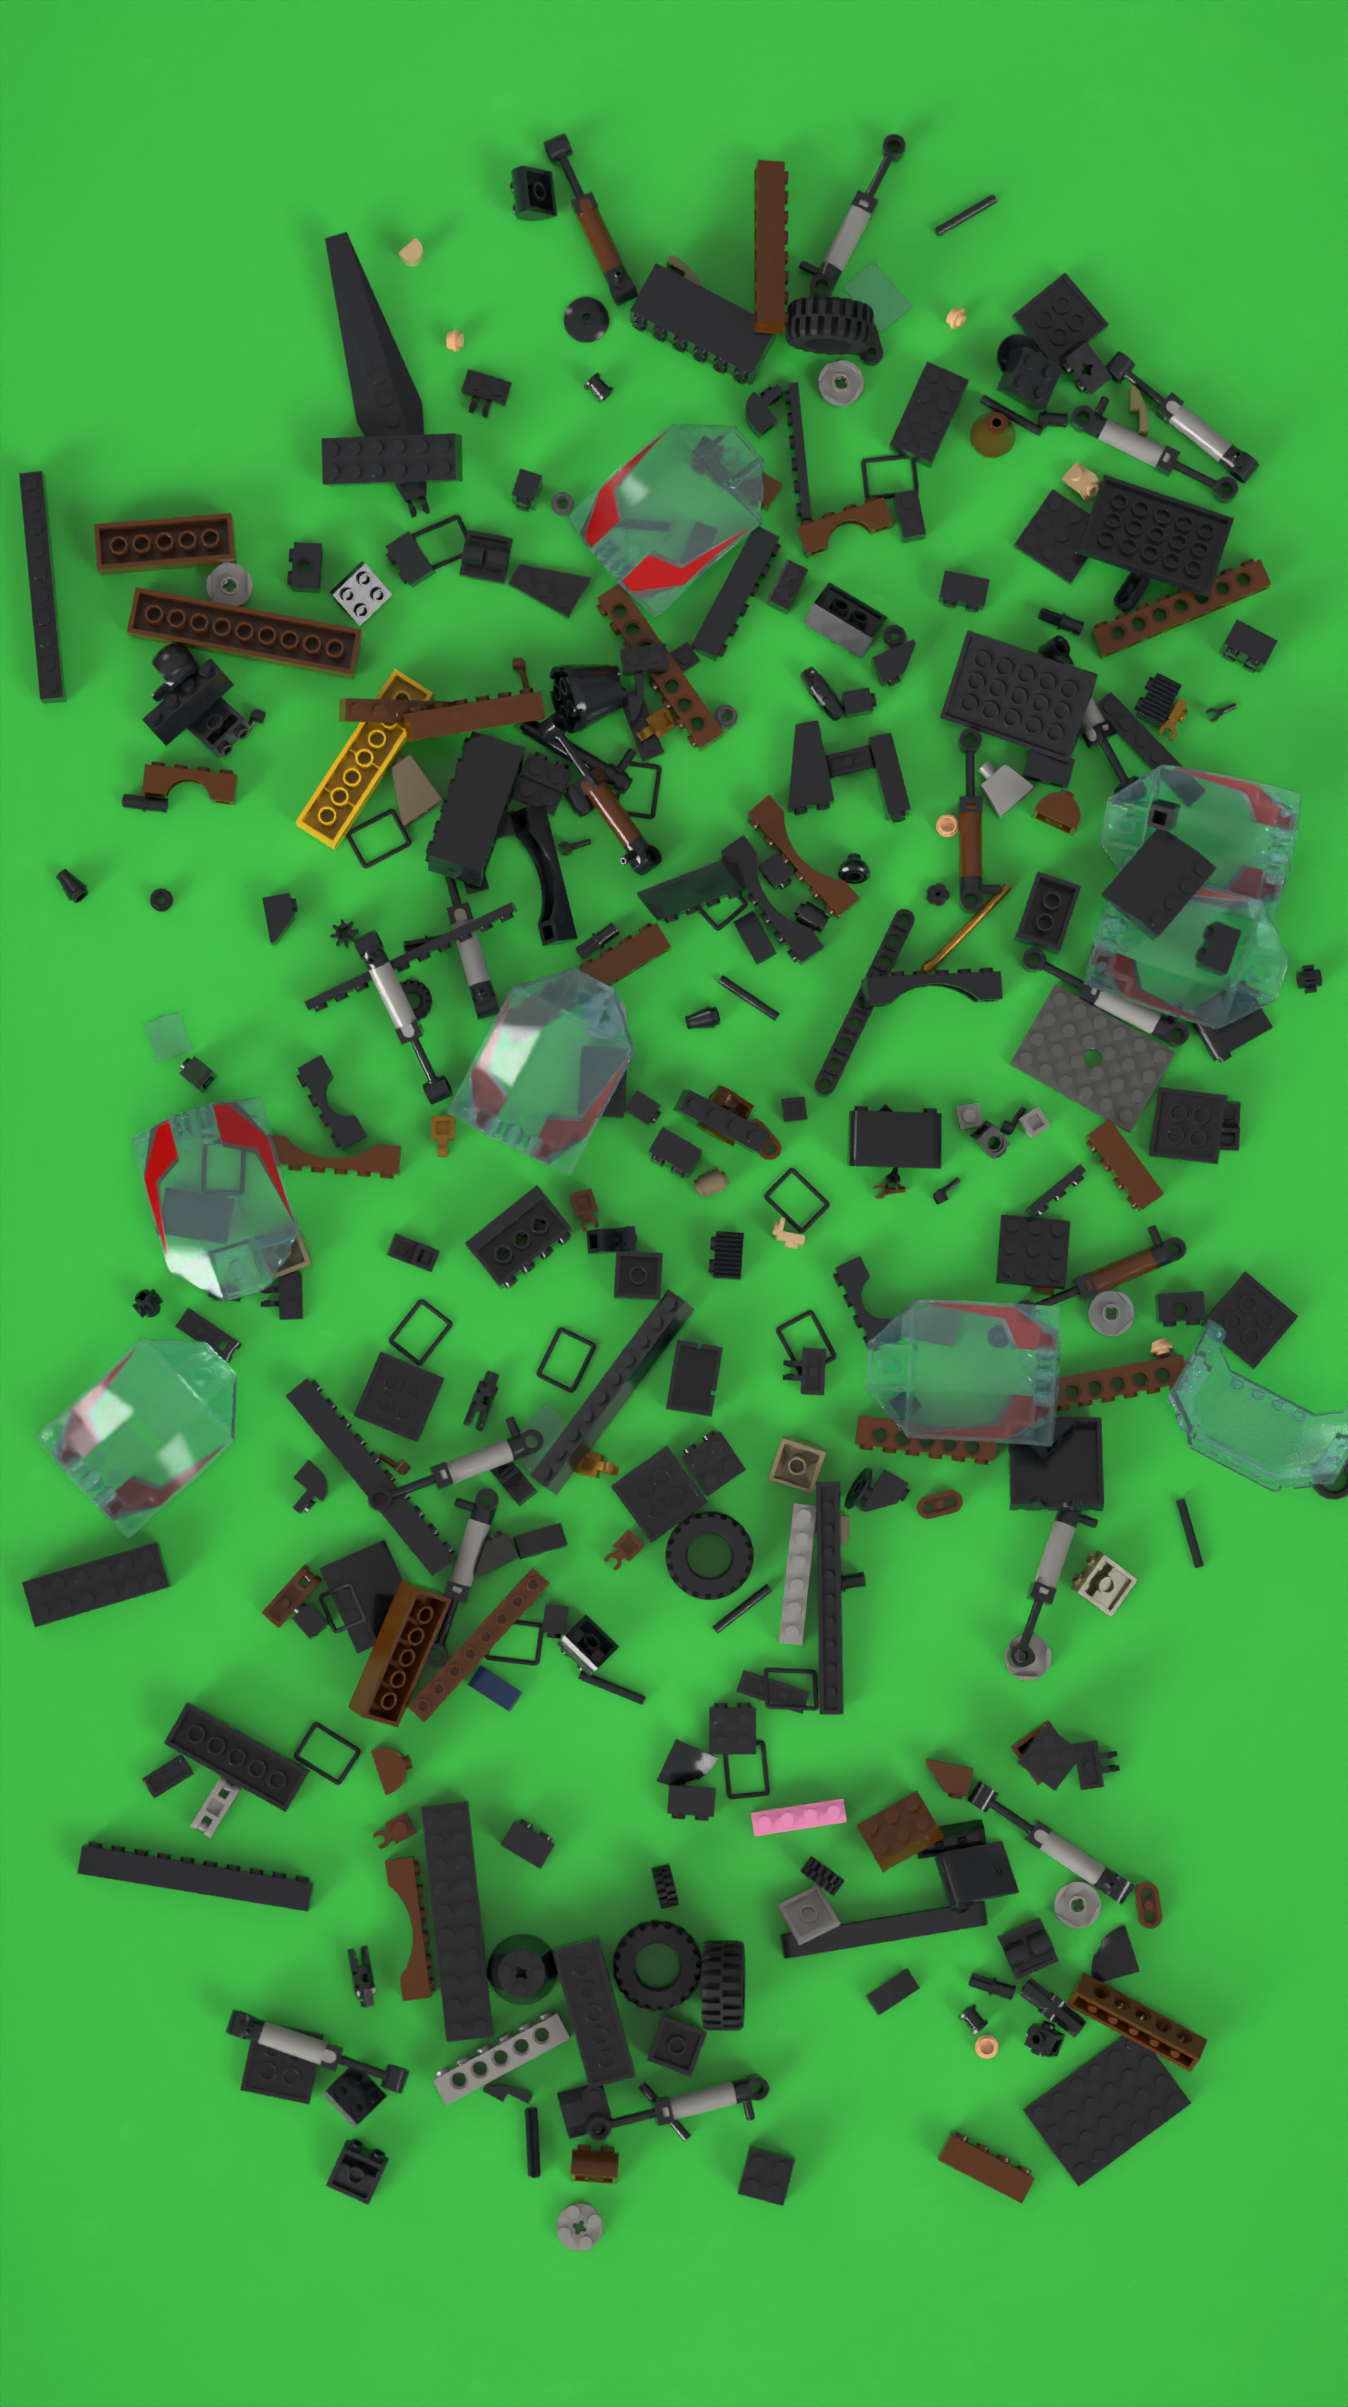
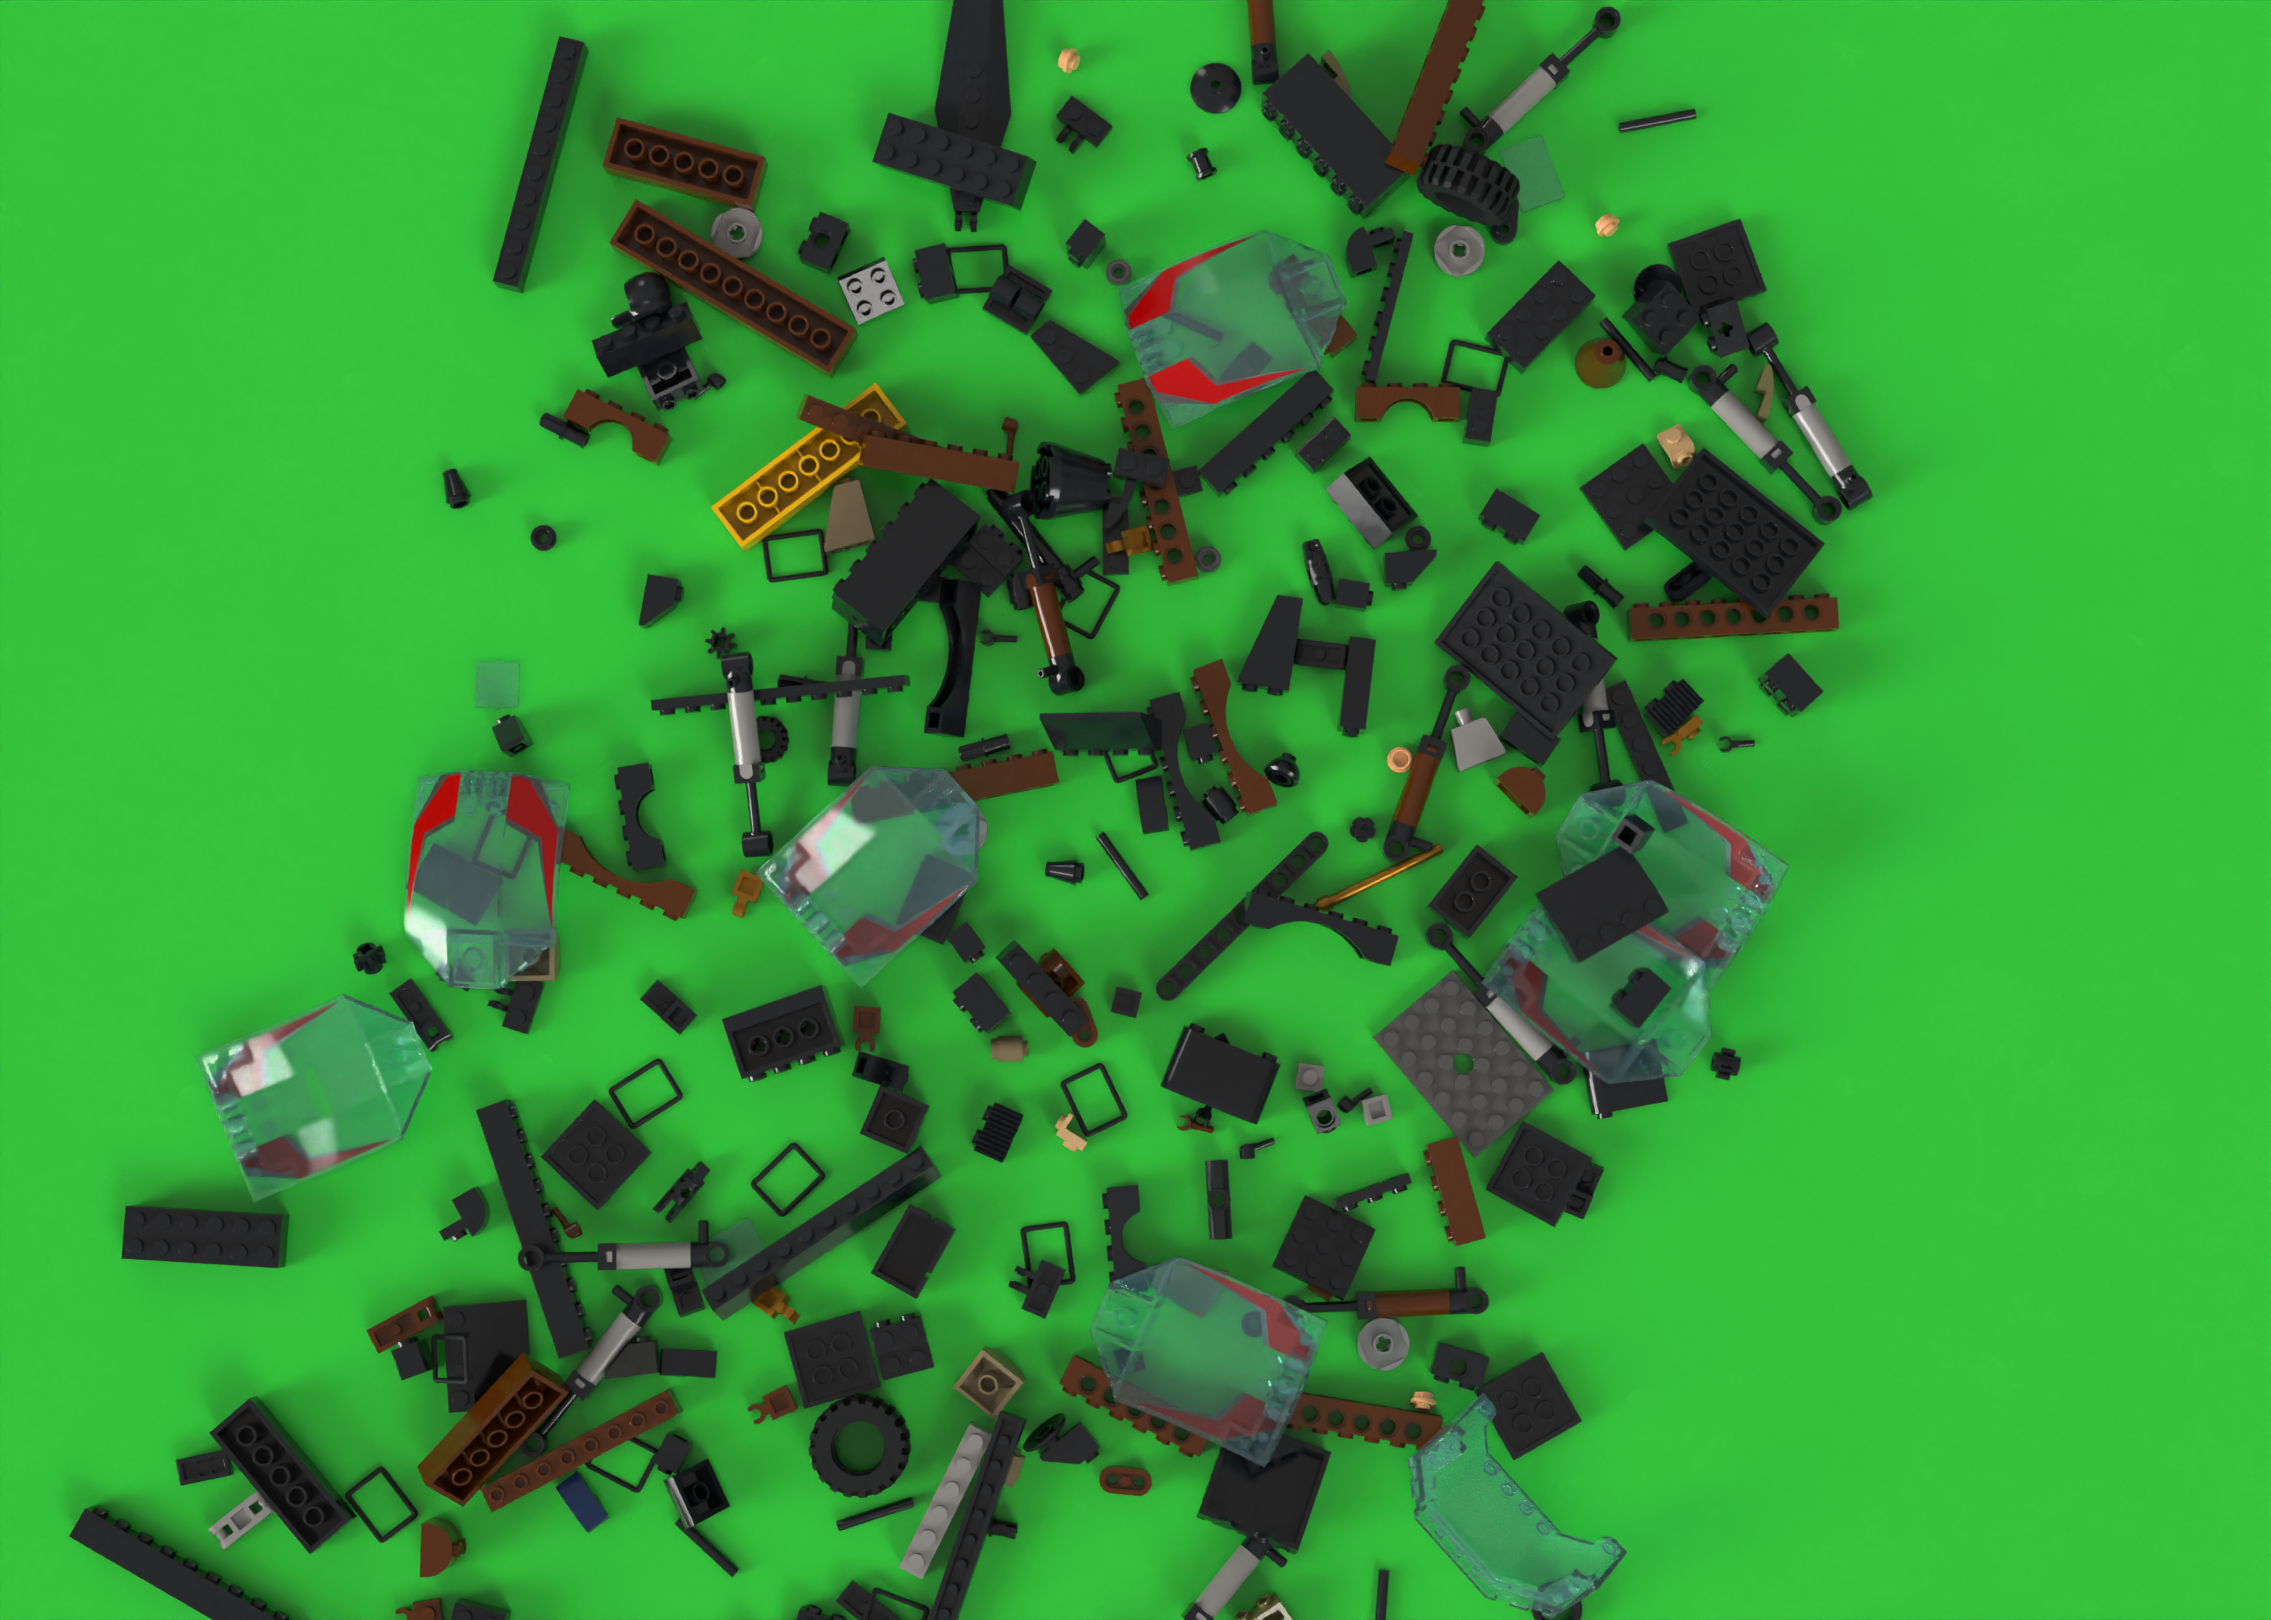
camera: 30 degrees right, 0 degrees up
none -> black piece [1205,1160,1232,1240]

